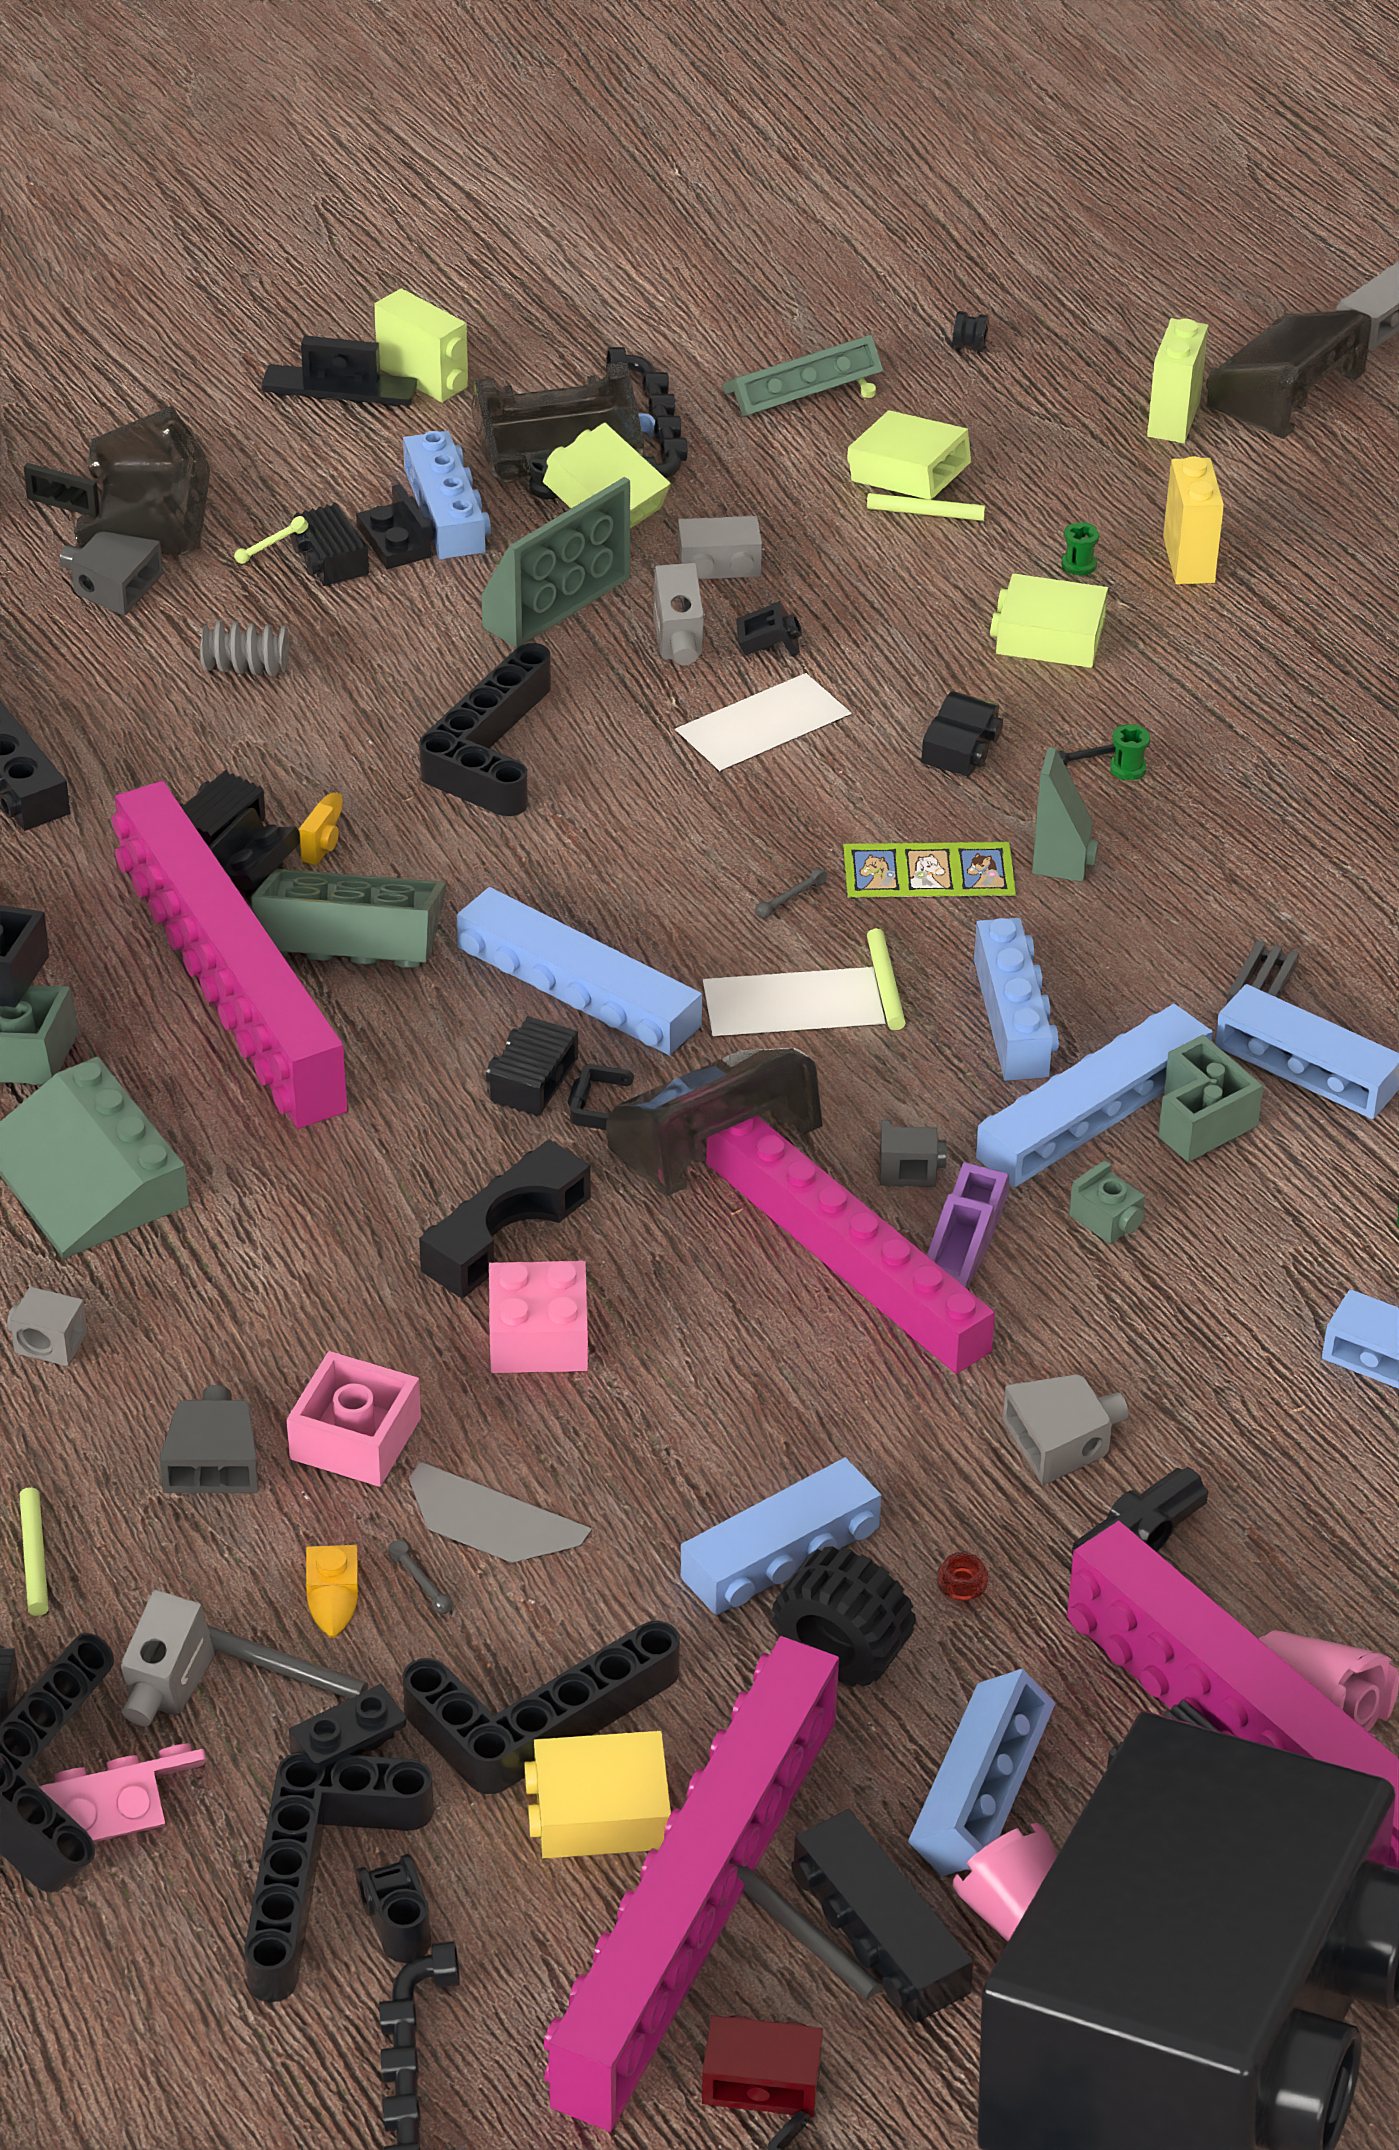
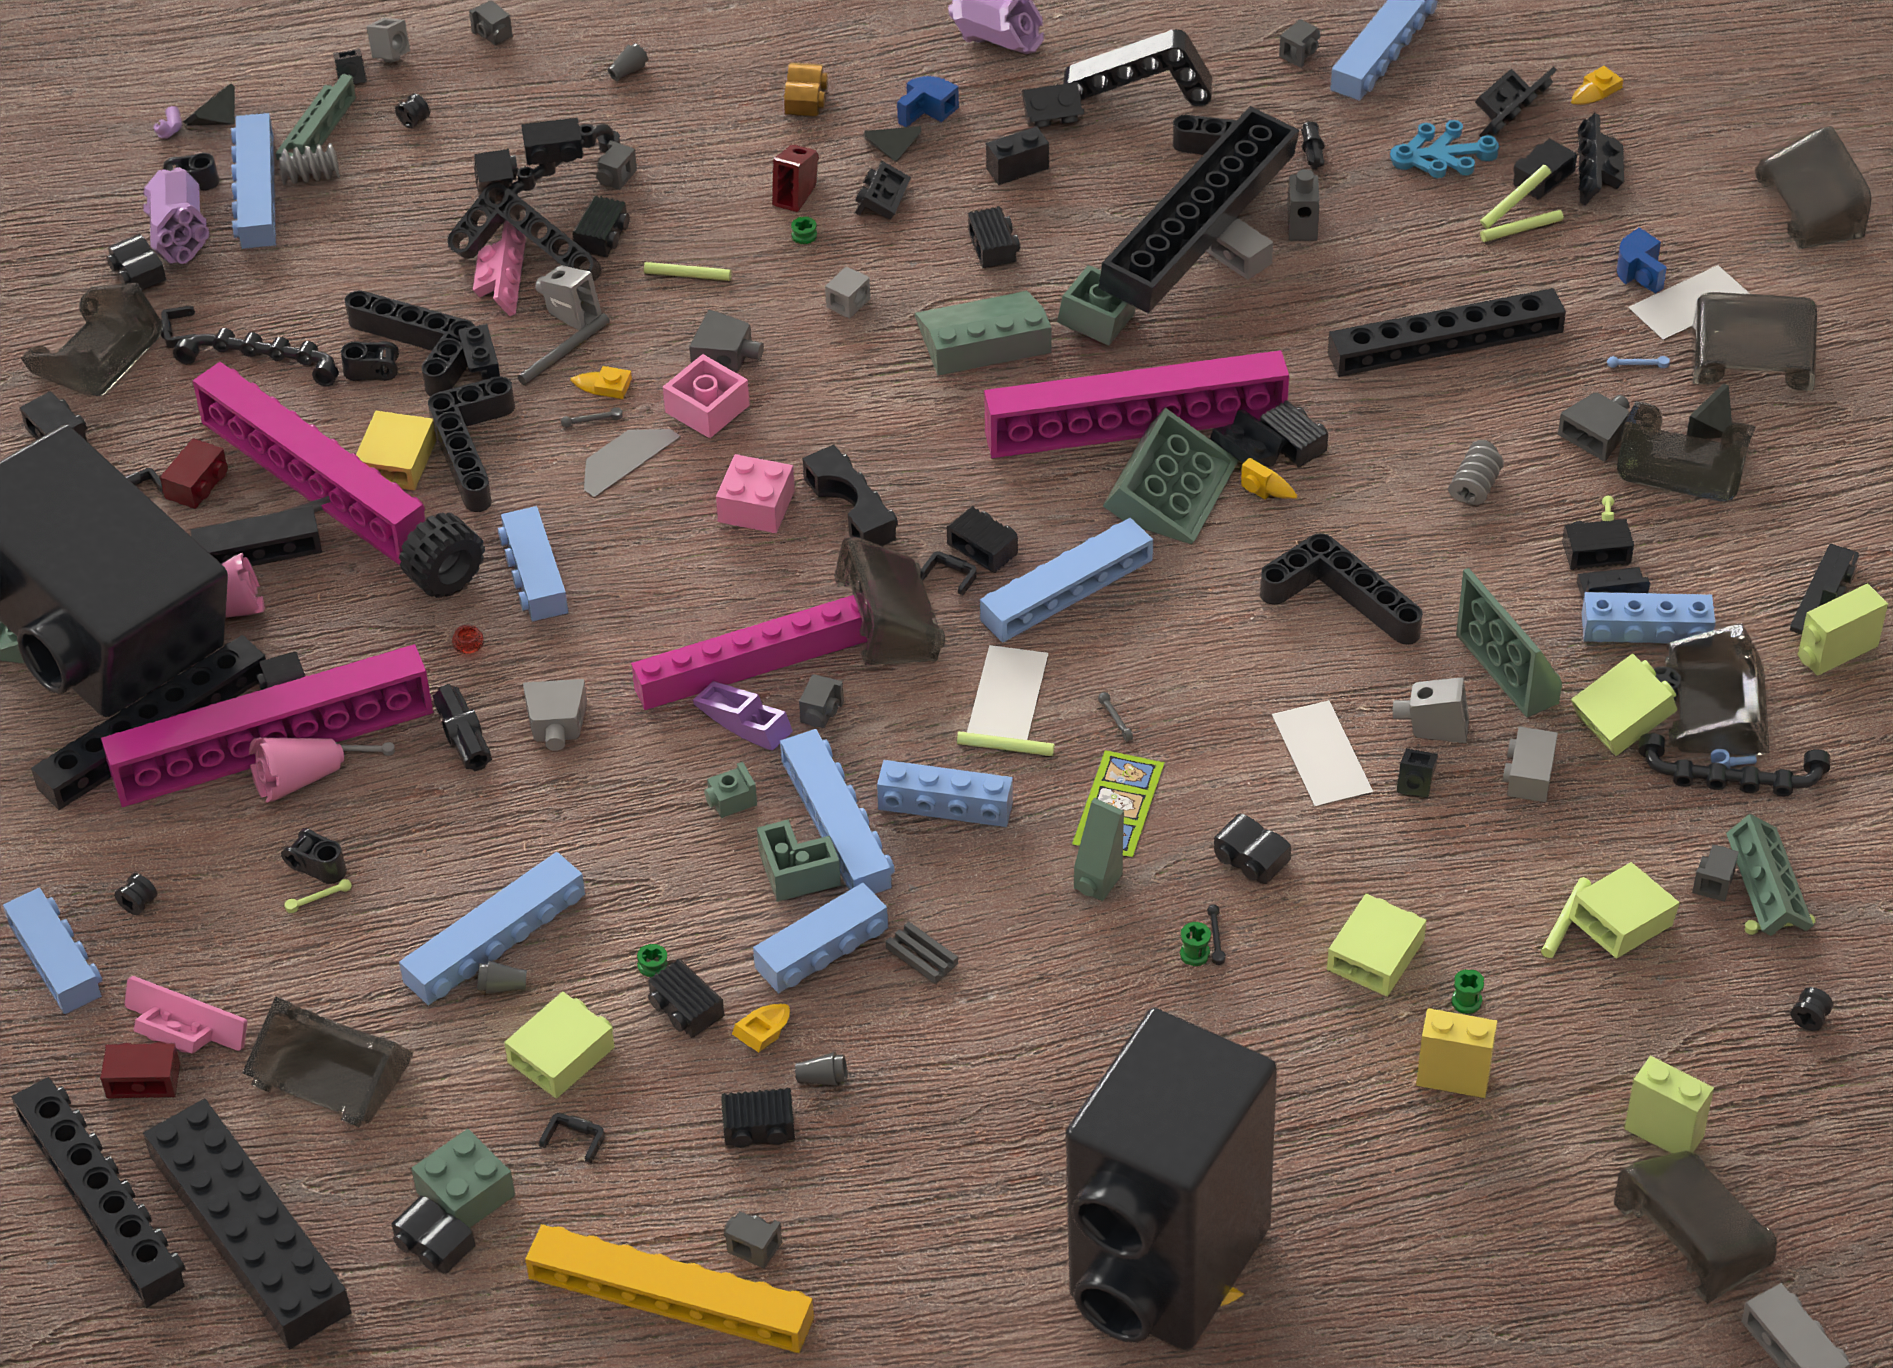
camera: 110 degrees right, 5 degrees up
light blue brick [908,1668,1055,1876] -> none
none -> dark grey brick [1692,845,1739,902]

